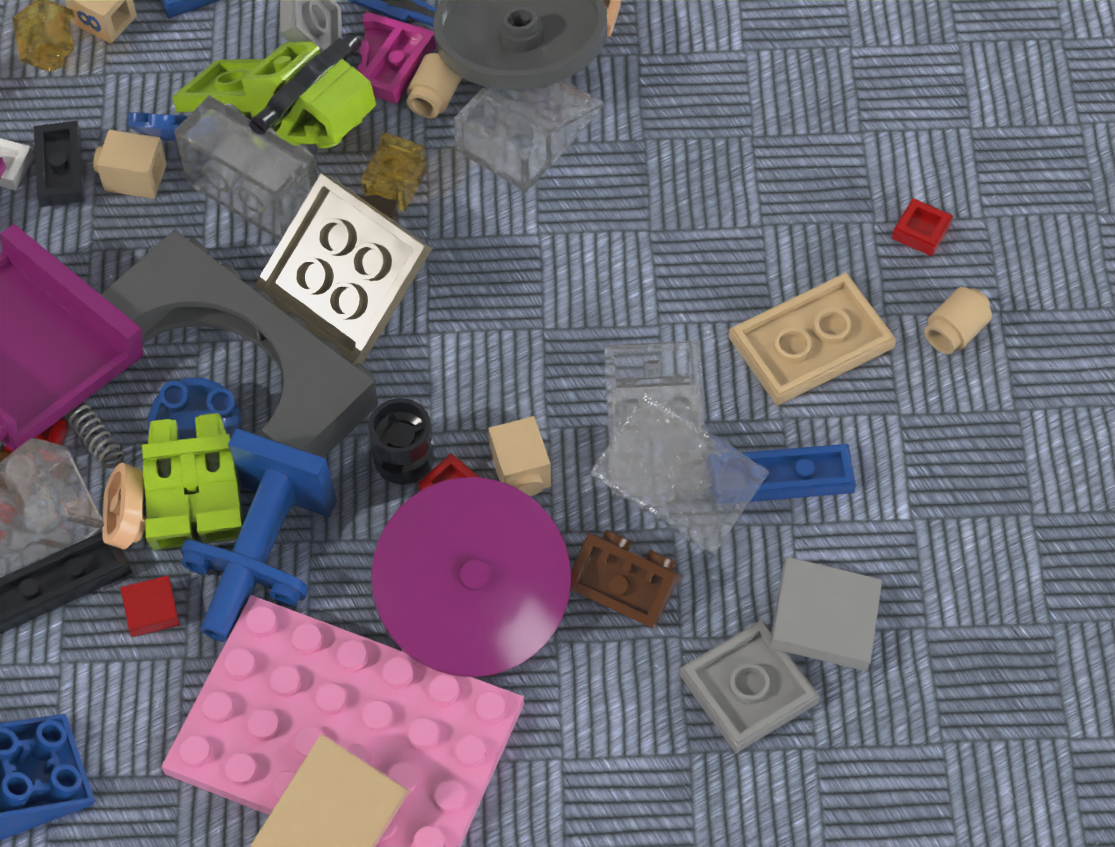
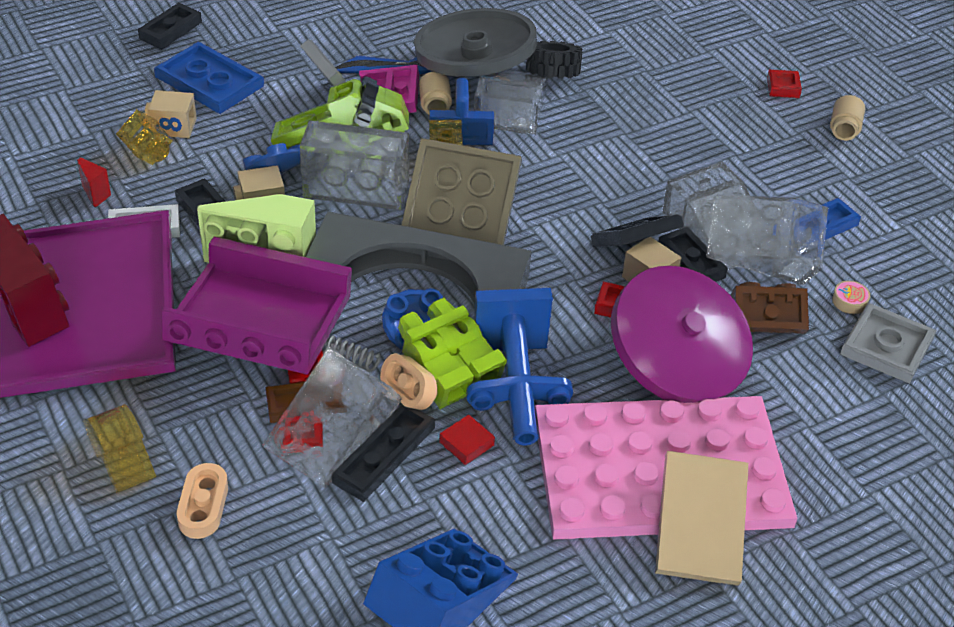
camera: 30 degrees left, 15 degrees down
black wheel [368,398,435,485] -> none
tan tile [729,272,896,406] -> none
light grey tile [769,557,882,671] -> none
none -> yellowish green slope [197,194,316,263]
none -> blue plate [429,78,494,145]
none -> black tyre [526,41,583,78]
none -> black tile [591,214,684,247]
none -> black plate [658,226,728,282]
none -> tile [832,281,870,314]

